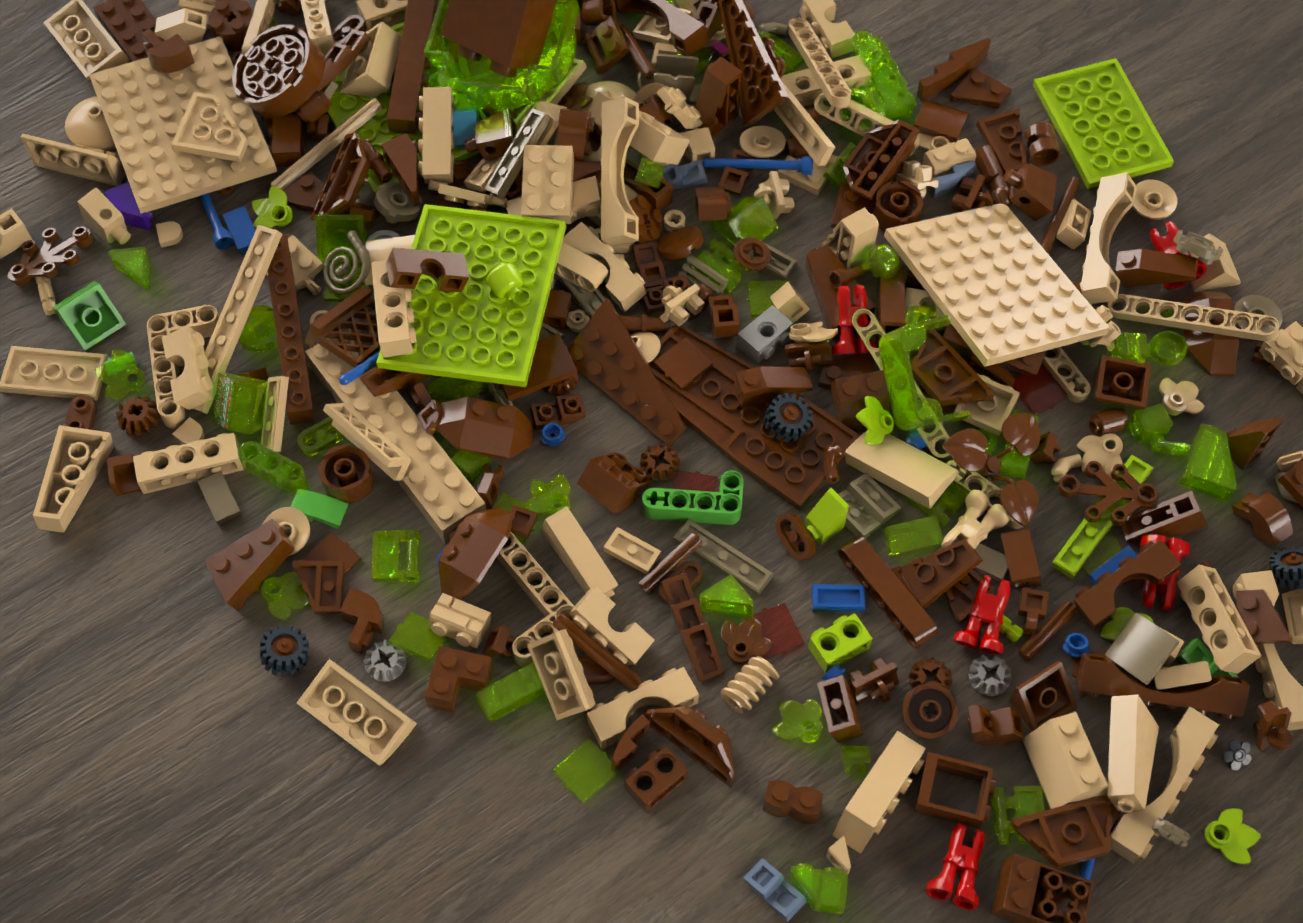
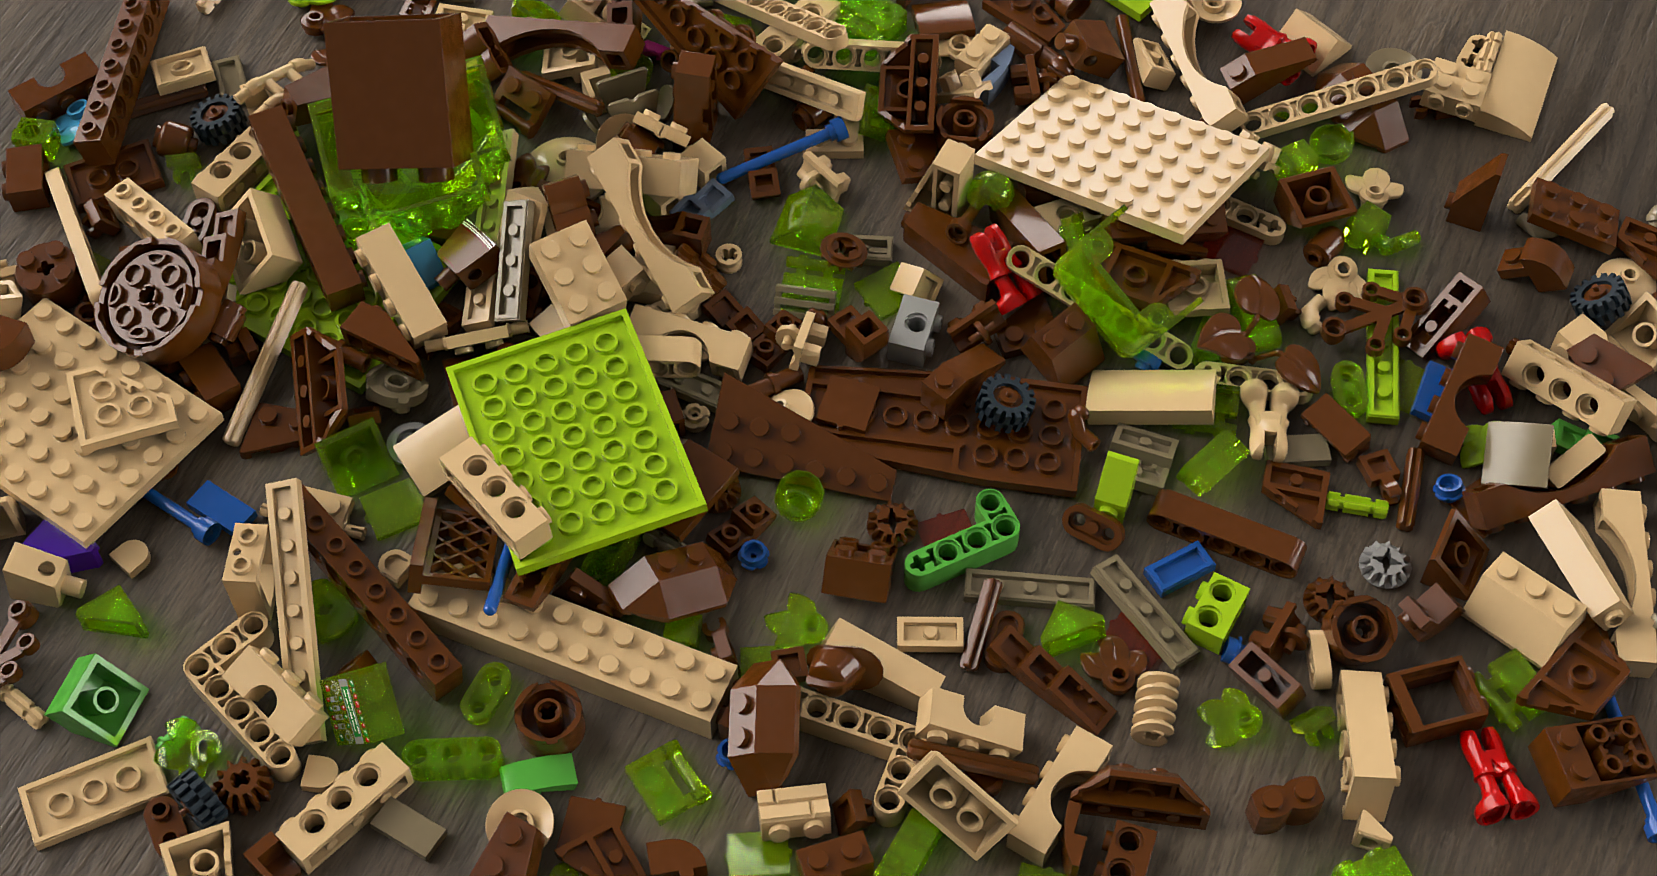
camera: 30 degrees left, 5 degrees down
lime plate [252,186,293,229] -> none
tan tile [260,376,289,453] -> none
dark tan piece [323,230,370,294] -> none
tan fence [323,403,411,481] -> none
reddish brown arch [386,248,469,292] -> none
reddish brown tile [417,399,442,436] -> none
lime head [486,261,524,300] -> none
clear neon green plate [635,157,666,188] -> none
reddish brown tile [657,226,704,260] -> none
reddish brown brick [695,187,731,221] -> none
tan dish [740,126,786,158] -> none
tan plate [789,322,838,343] -> none
lime plate [856,396,894,446] -> none
reddish brown wing [891,539,983,609] -> none
red piece [953,575,1010,655] -> none
dark tan plate [1174,230,1223,265] -> none
clear neon green slope [1179,423,1237,501] -> none
none -> black wheel [166,768,229,830]
none -> tan window [222,523,276,621]
none -> clear neon green hair [774,470,825,522]
none -> reddish brown piece [806,644,884,698]
none -> dark tan tile [1090,554,1200,671]
none -> tan beam [1305,630,1332,690]
none -> clear neon green plate [1330,360,1369,419]

